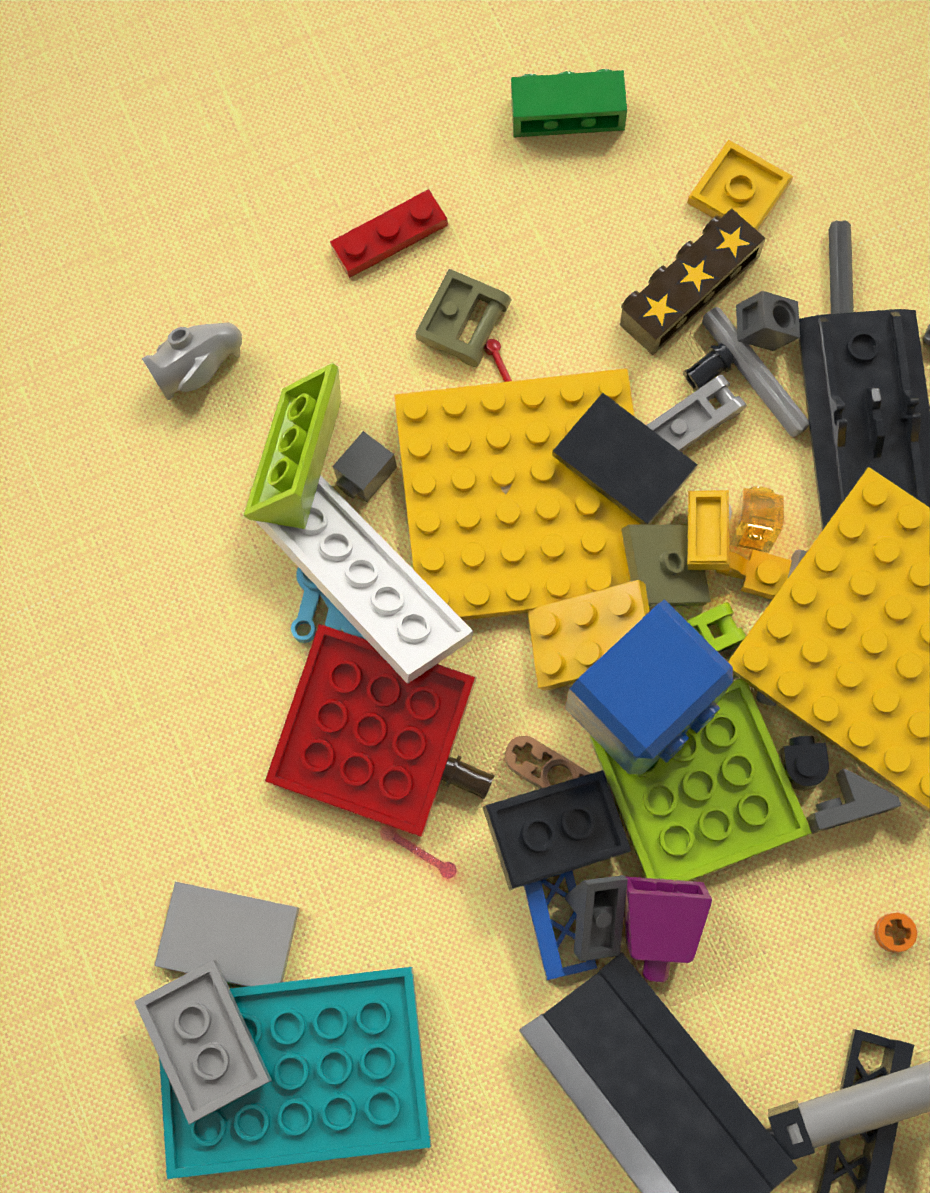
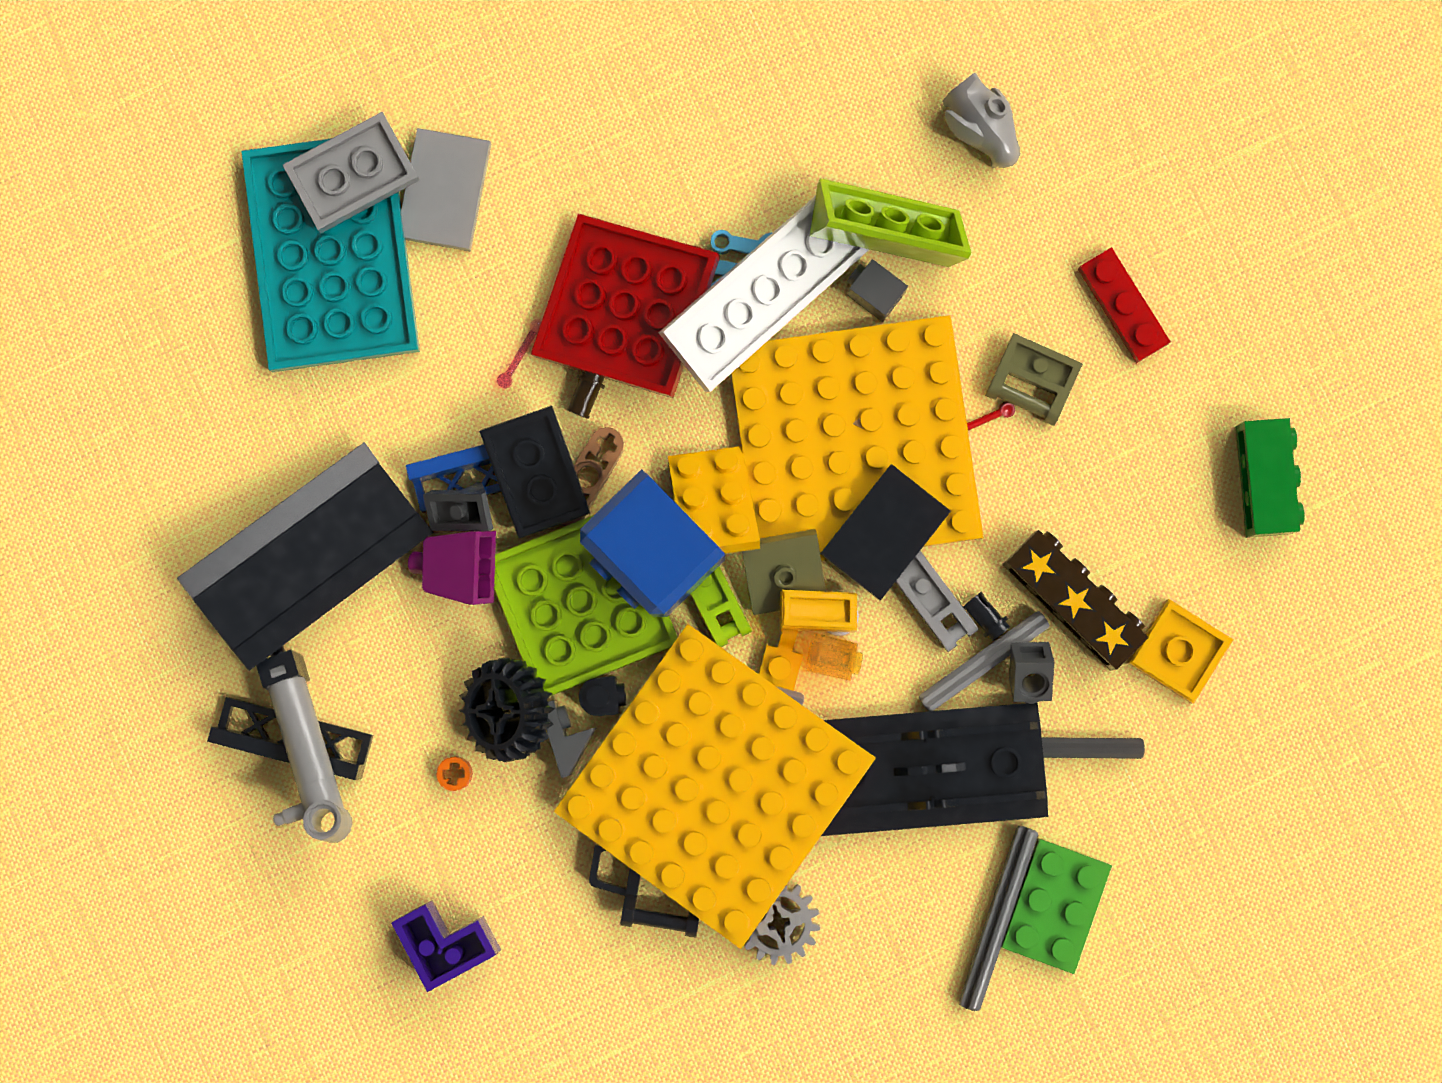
camera: 85 degrees right, 10 degrees up
none -> black gear [458,658,555,762]

